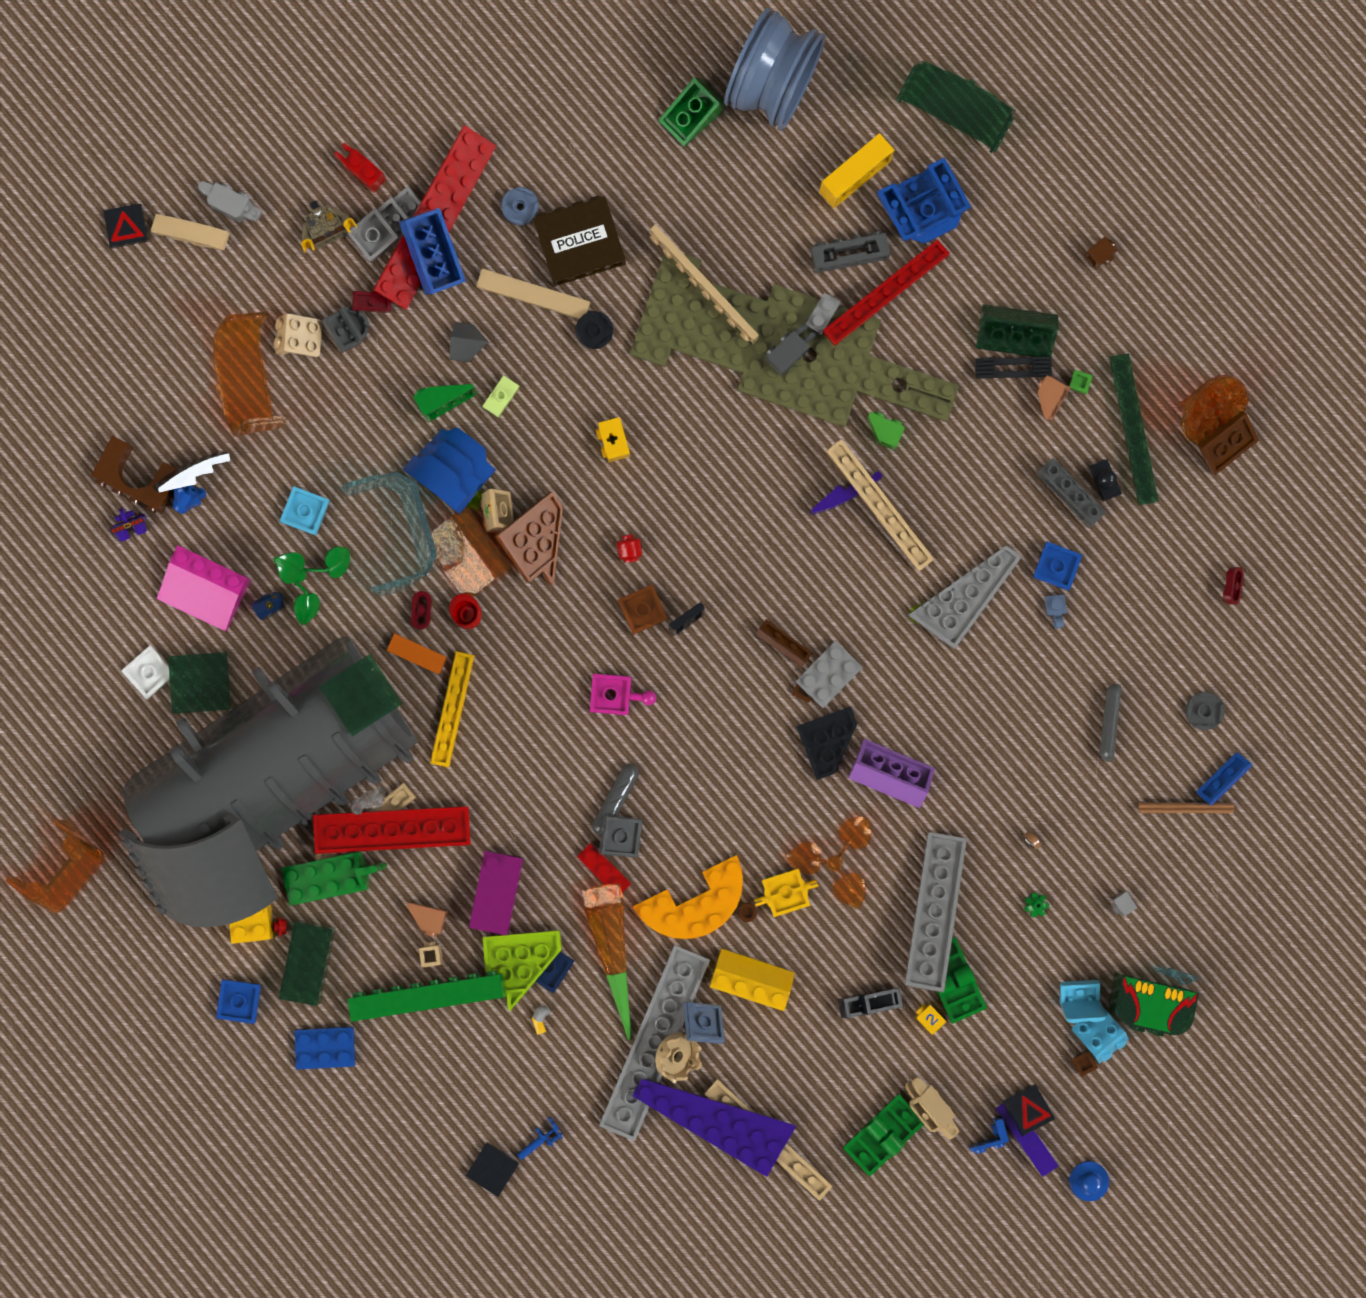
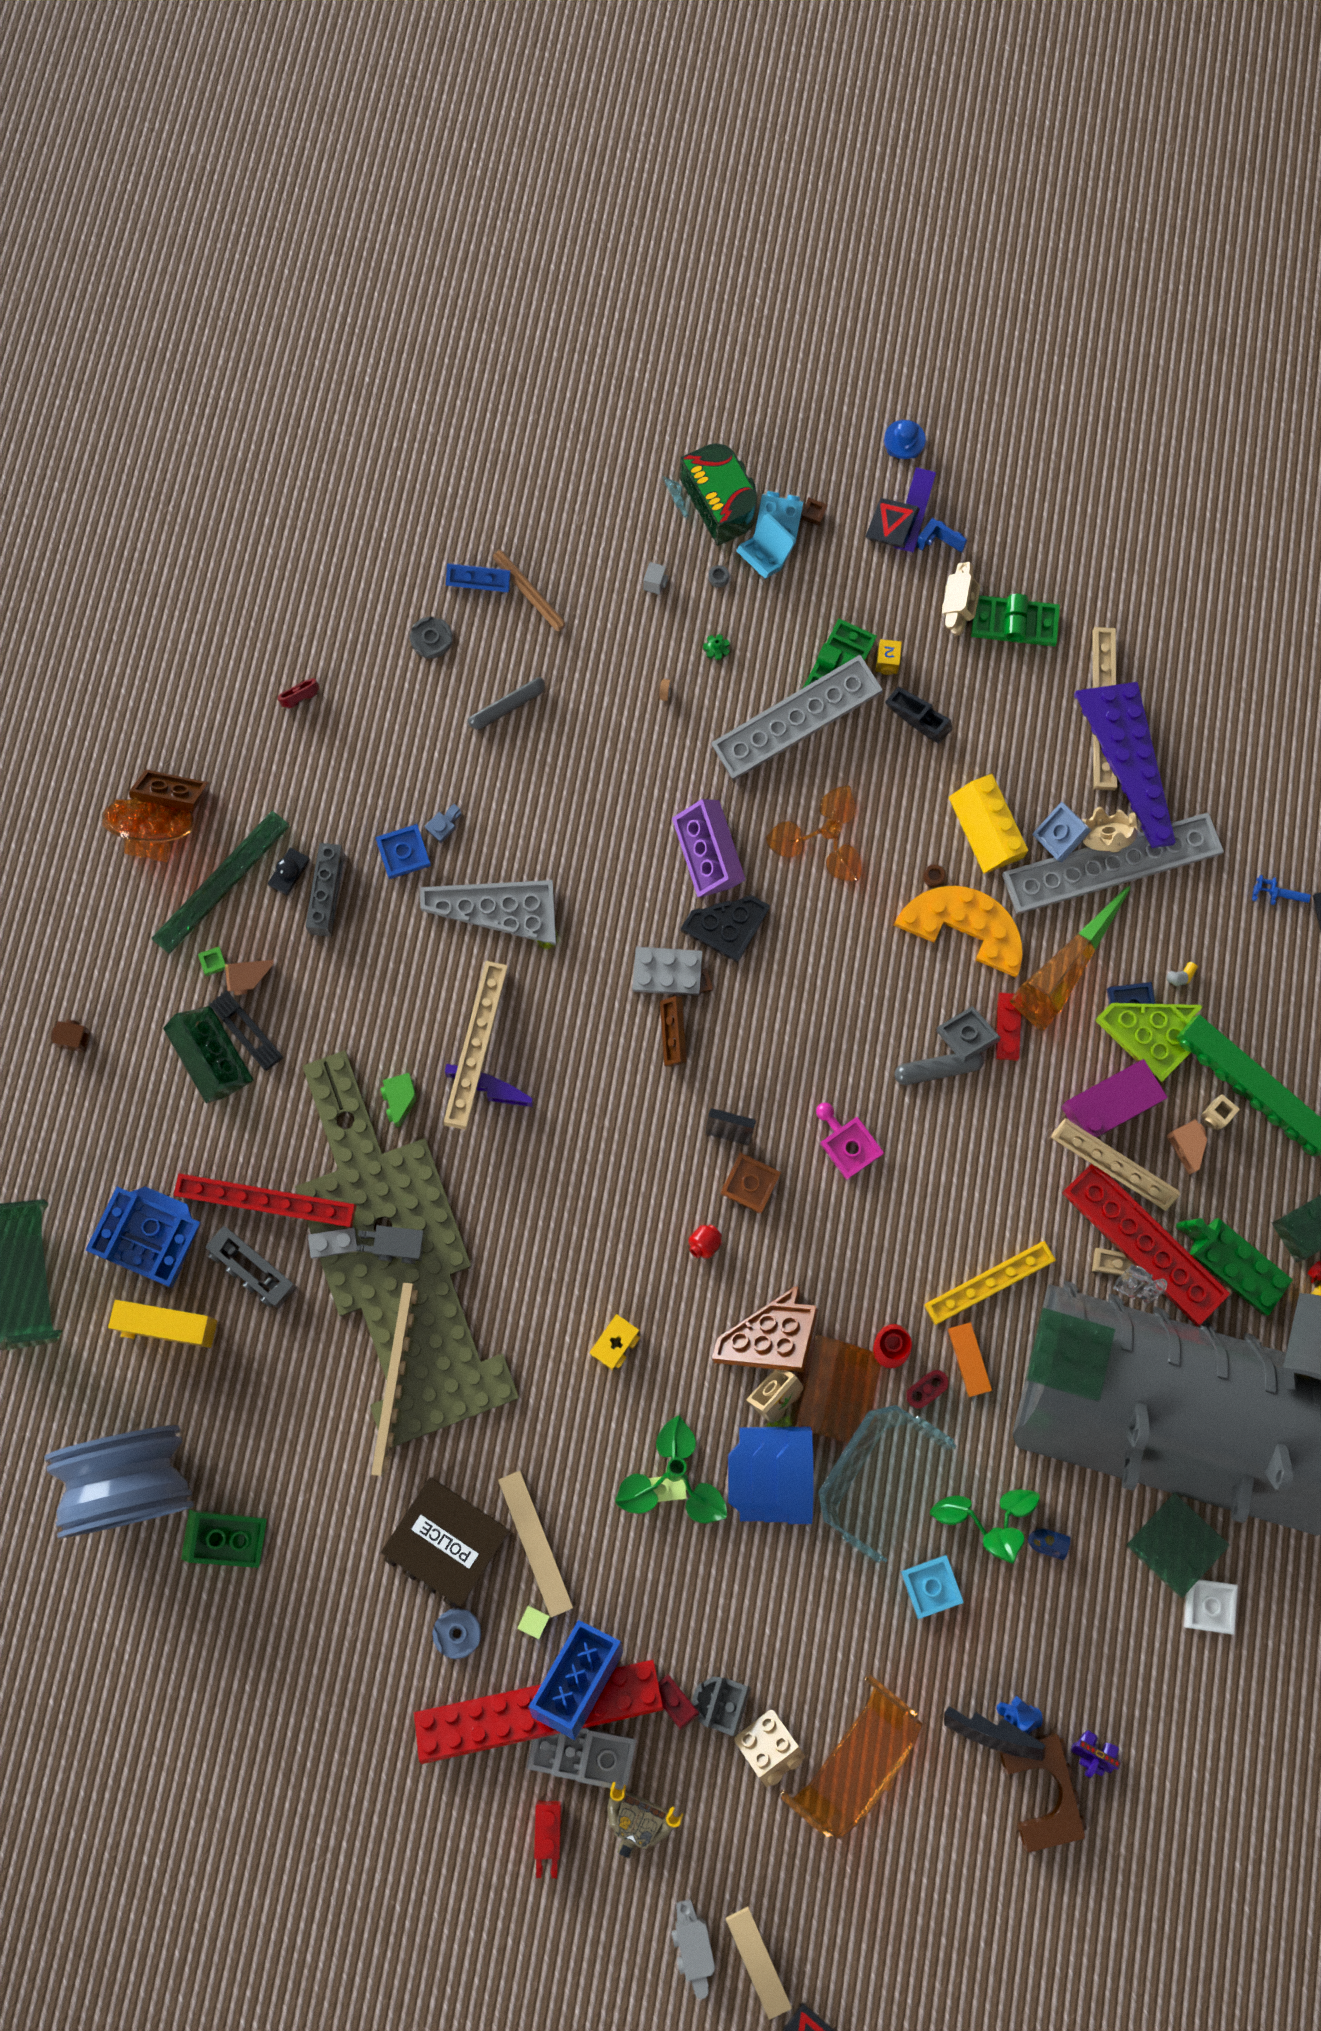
camera: 130 degrees left, 10 degrees down
slope [157,545,251,631] -> none
green slope [413,384,478,423] -> none
dark grey slope [450,322,488,362] -> none
black tile [575,311,613,349] -> none
yellow plate [754,869,819,917] -> none
none -> yellowish green tile [517,1605,550,1639]
none -> green plant [615,1415,727,1524]
none -> dark grey tile [708,565,729,588]
none -> tan tile [1051,1118,1180,1211]

